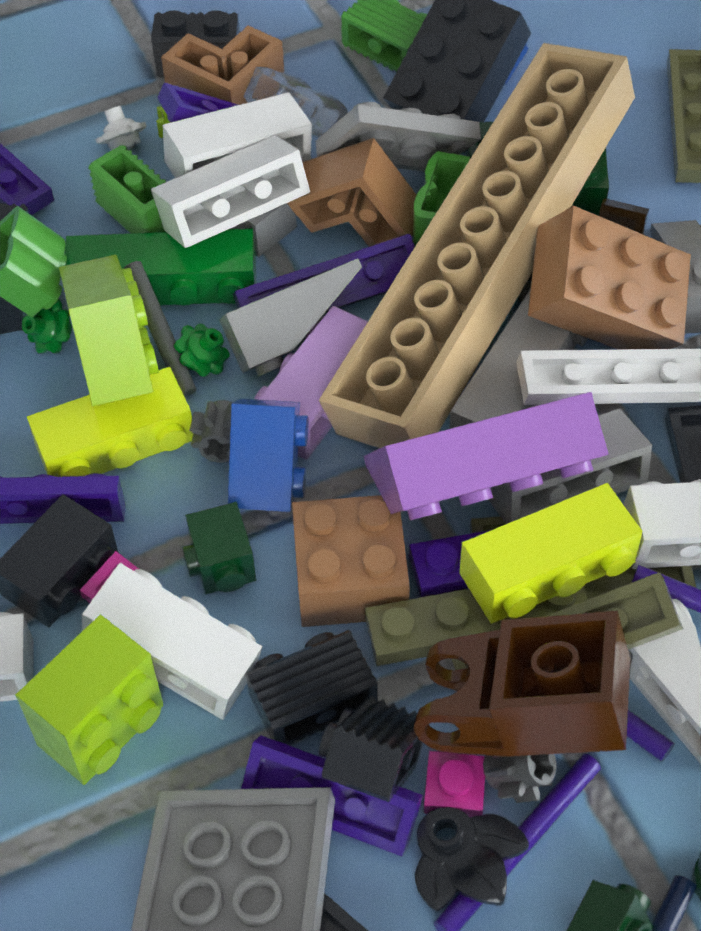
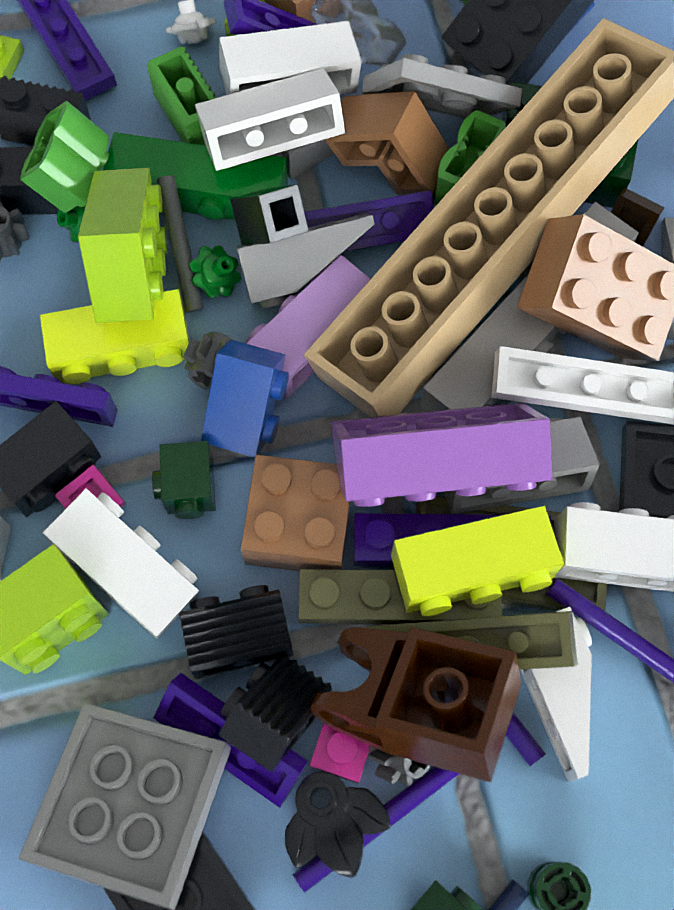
camera: 10 degrees right, 15 degrees up
none -> black brick [230,184,309,245]

